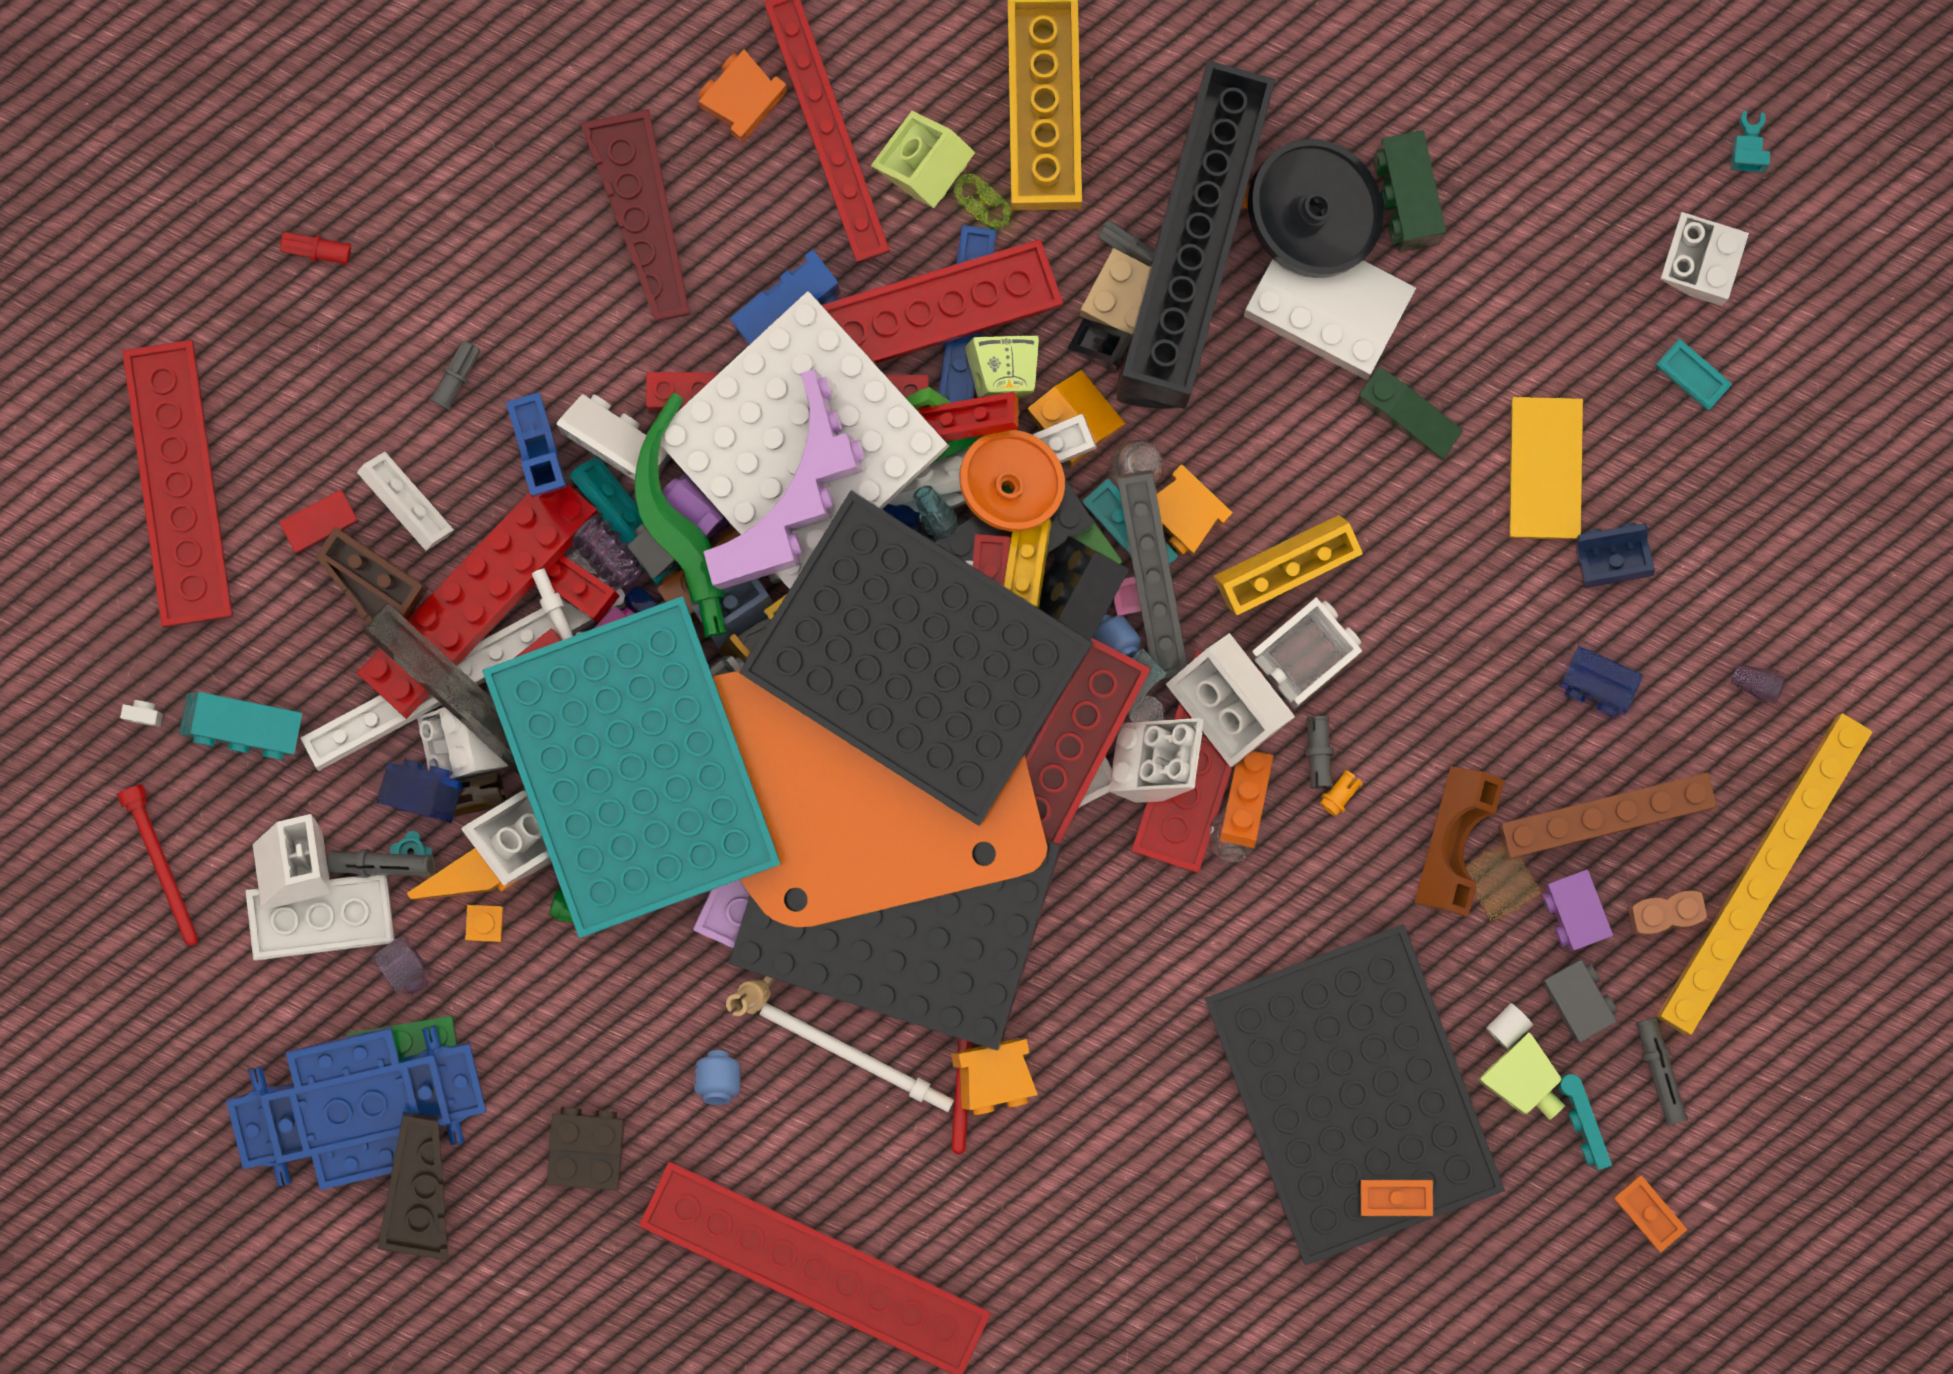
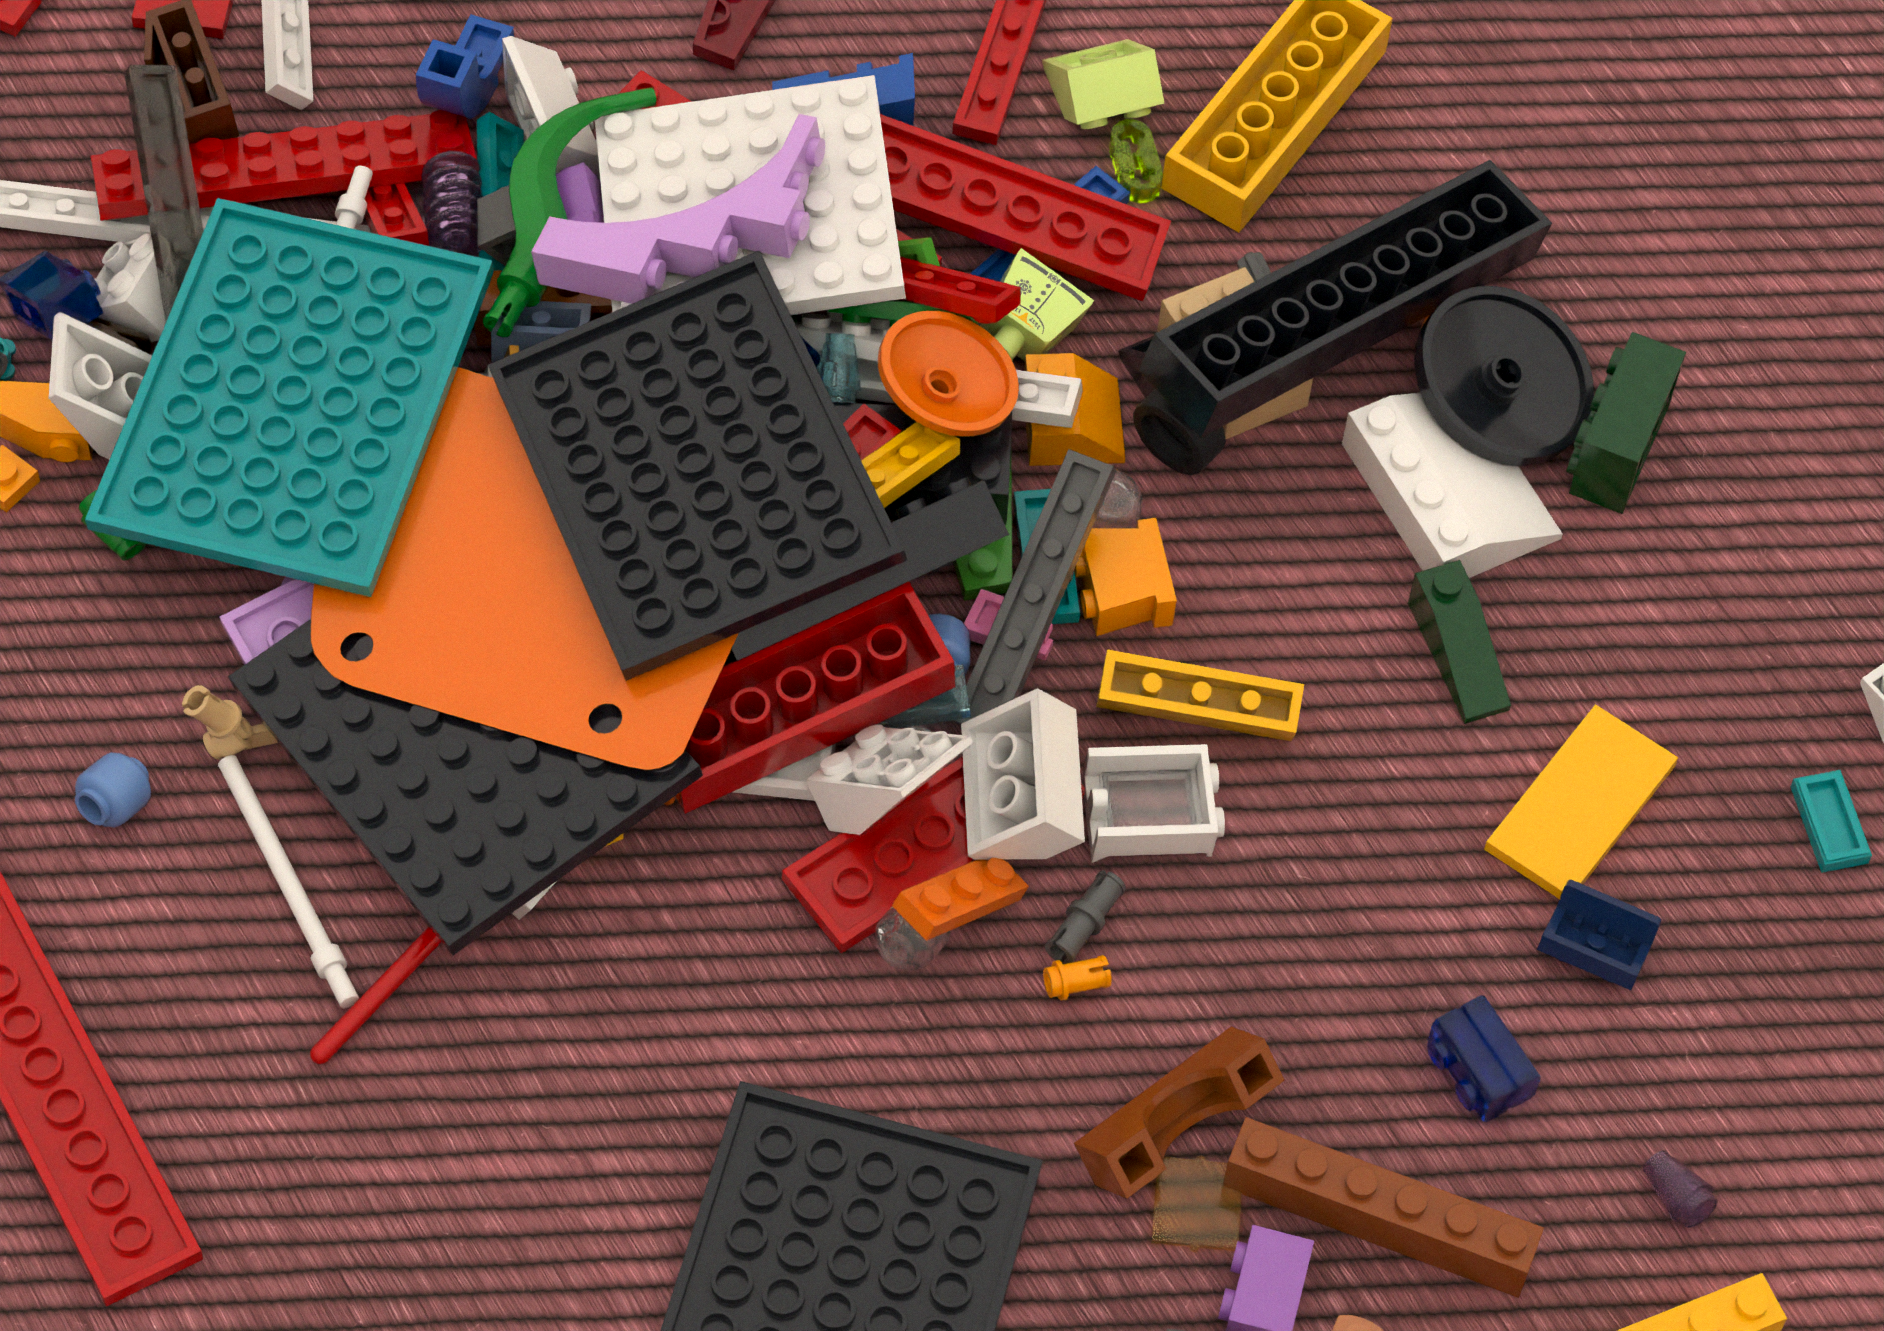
camera: 30 degrees right, 25 degrees down
light orange hips [951,1038,1038,1115] -> none

